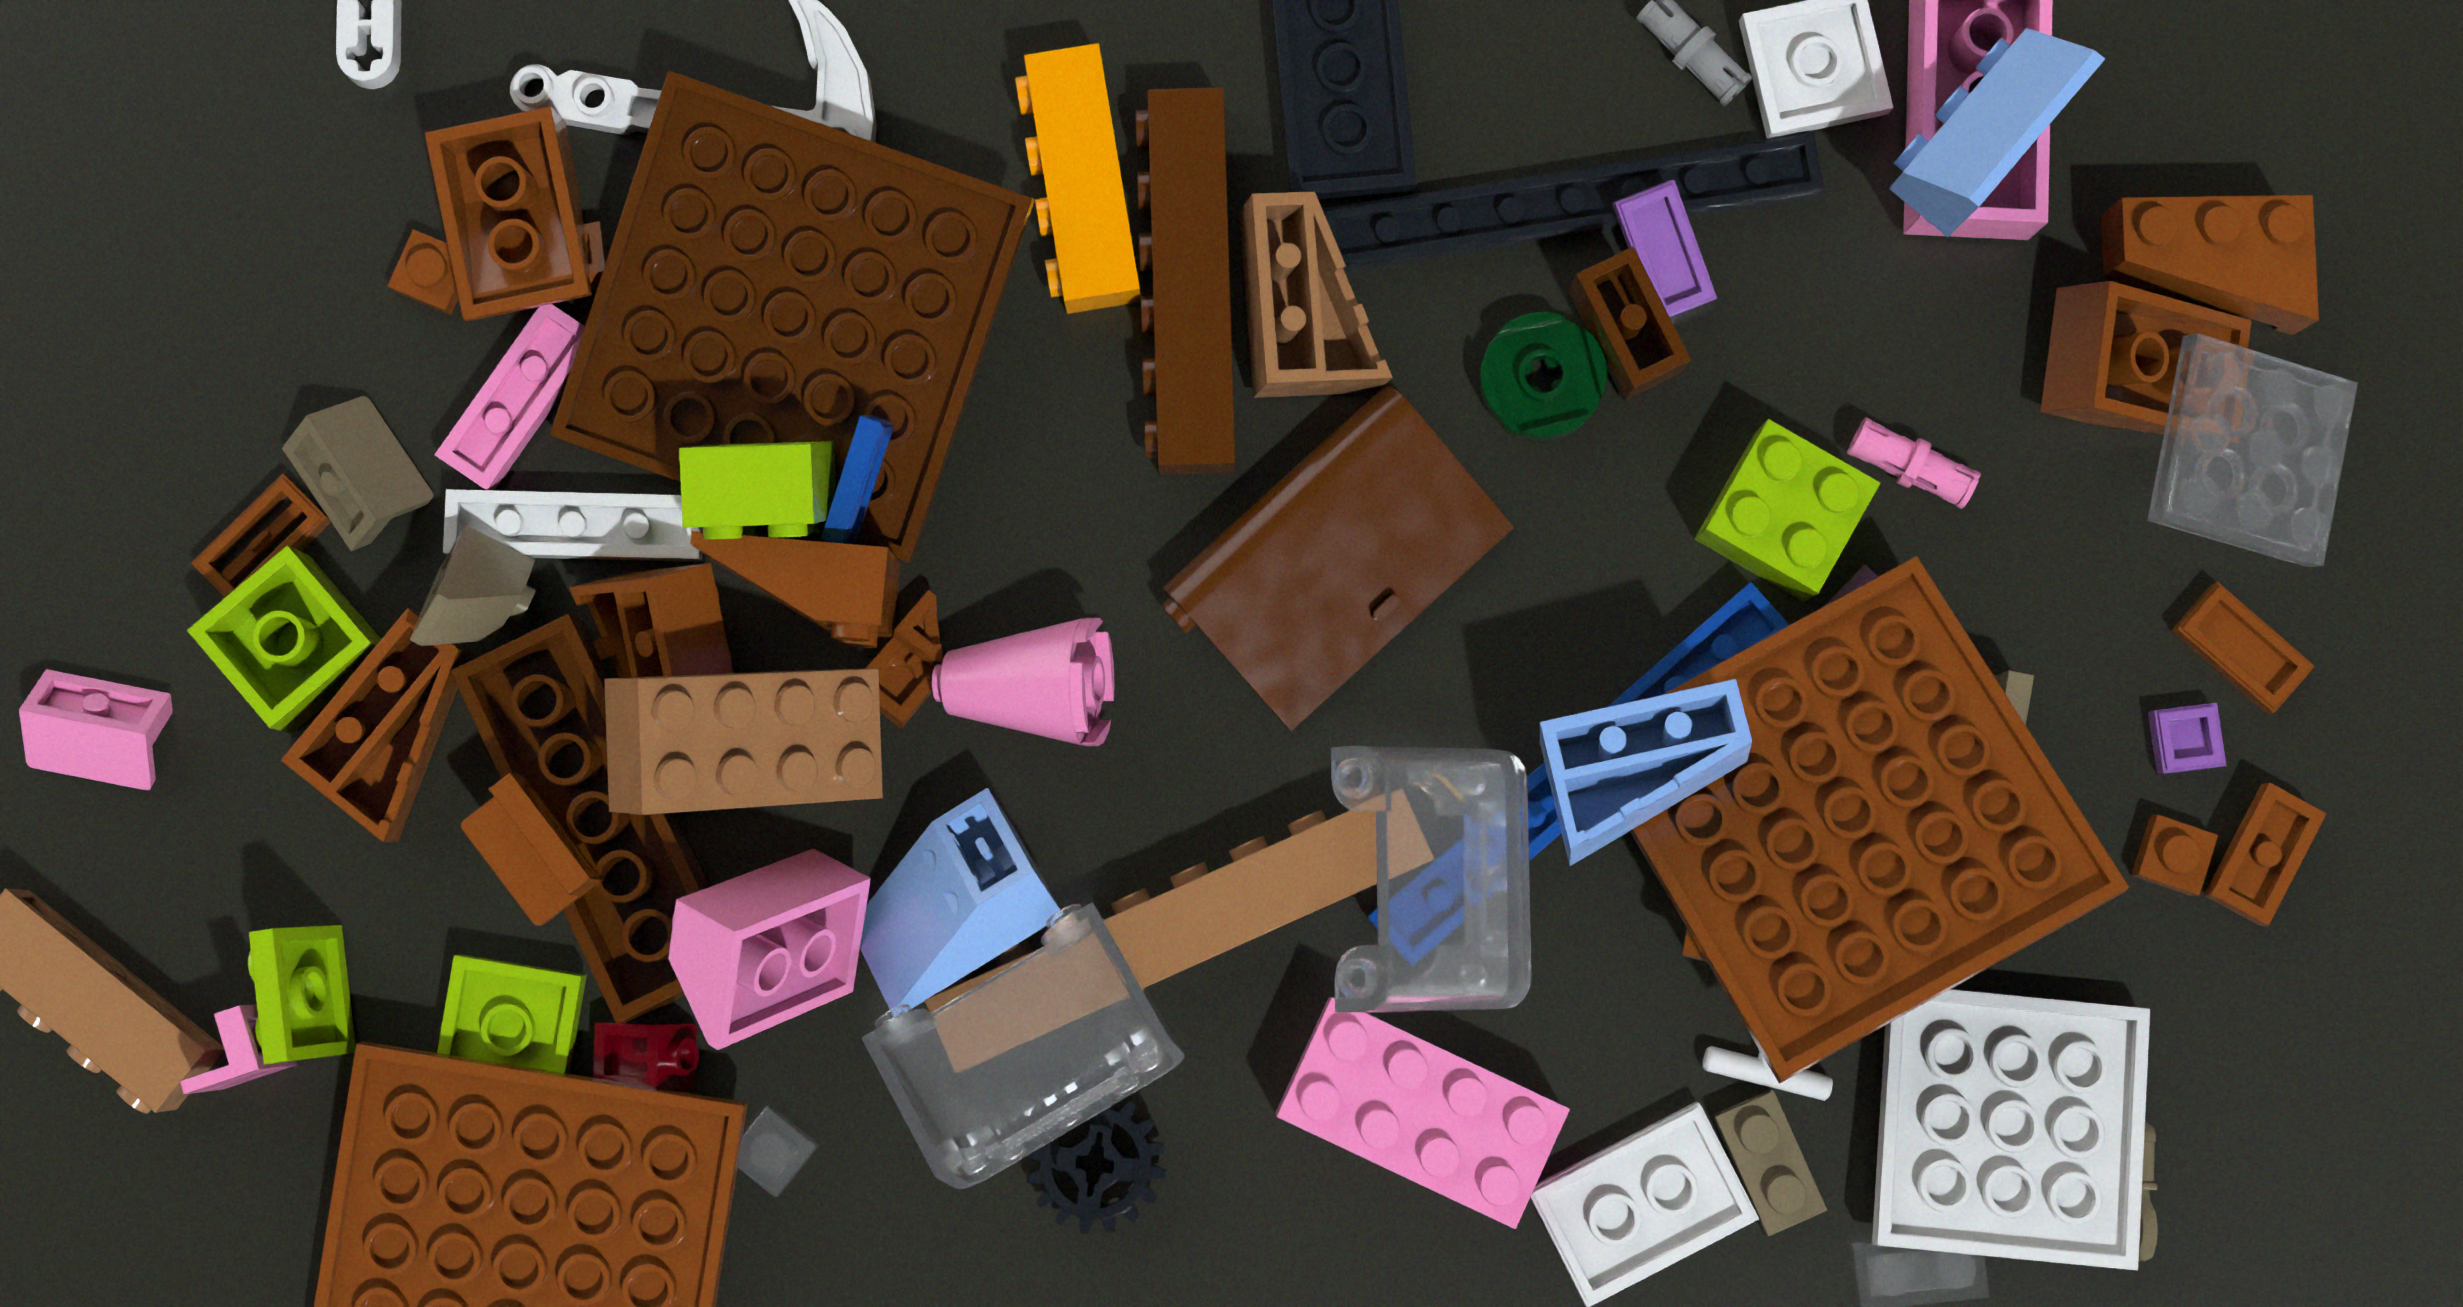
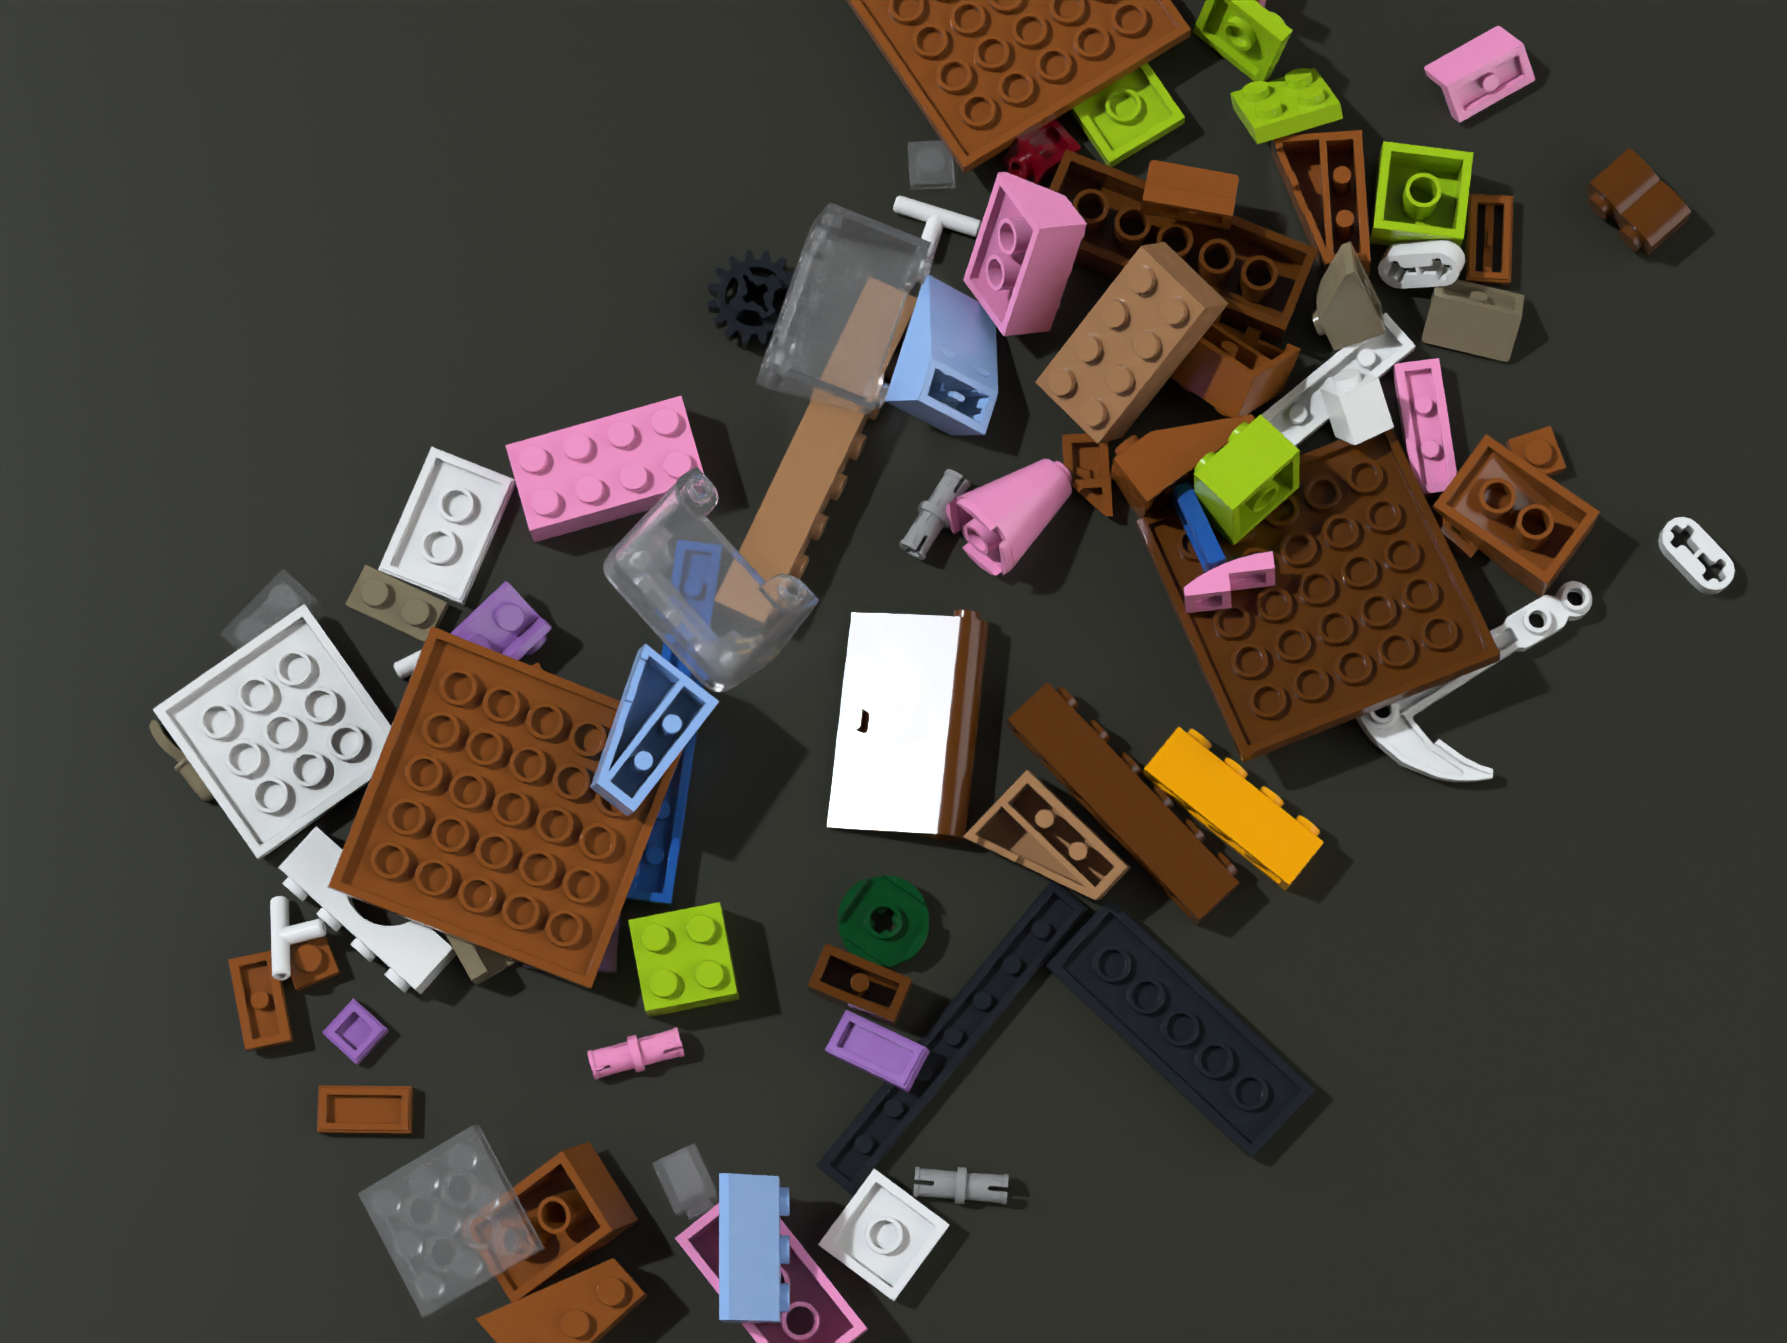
camera: 145 degrees right, 5 degrees down
none -> white piece [270,896,326,980]
none -> white arch [278,826,457,995]
none -> medium lavender bracket [450,581,552,660]
none -> clear brick [652,1143,719,1220]
none -> white piece [893,195,982,260]
none -> light grey pin [899,469,971,560]
none -> bright pink slope [1184,551,1275,613]
none -> lime plate [1230,68,1343,144]
none -> white brick [1320,369,1394,445]
none -> white beam [1378,240,1465,289]
none -> reddish brown brick [1586,148,1691,256]

